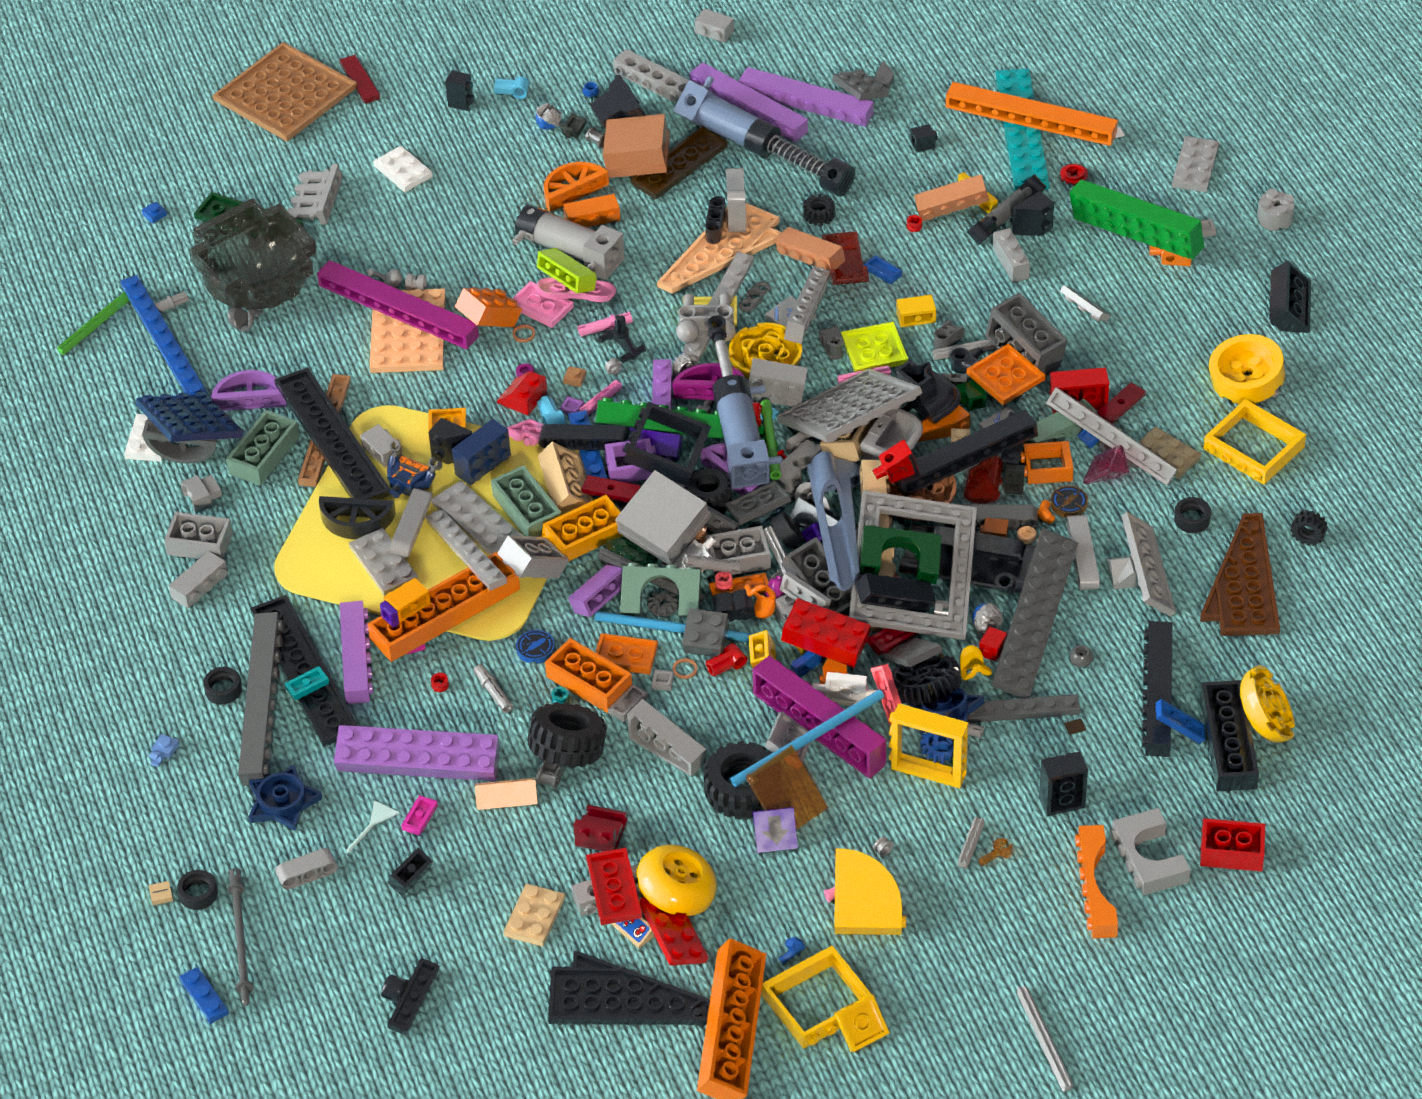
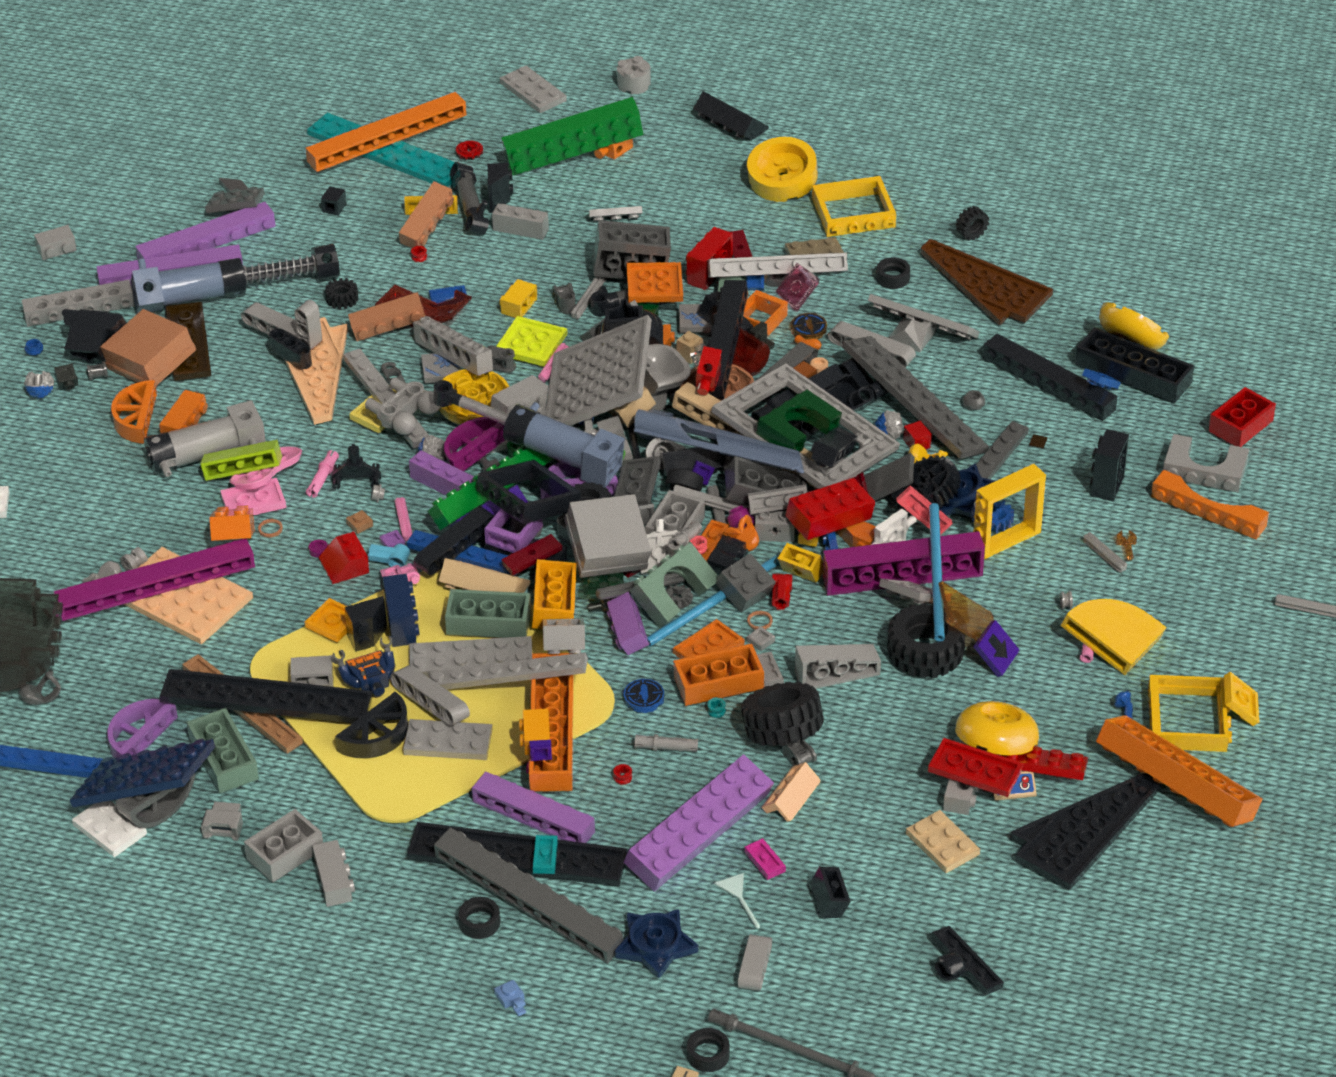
camera: 55 degrees left, 5 degrees down
dark red piece [573,804,628,852] -> none

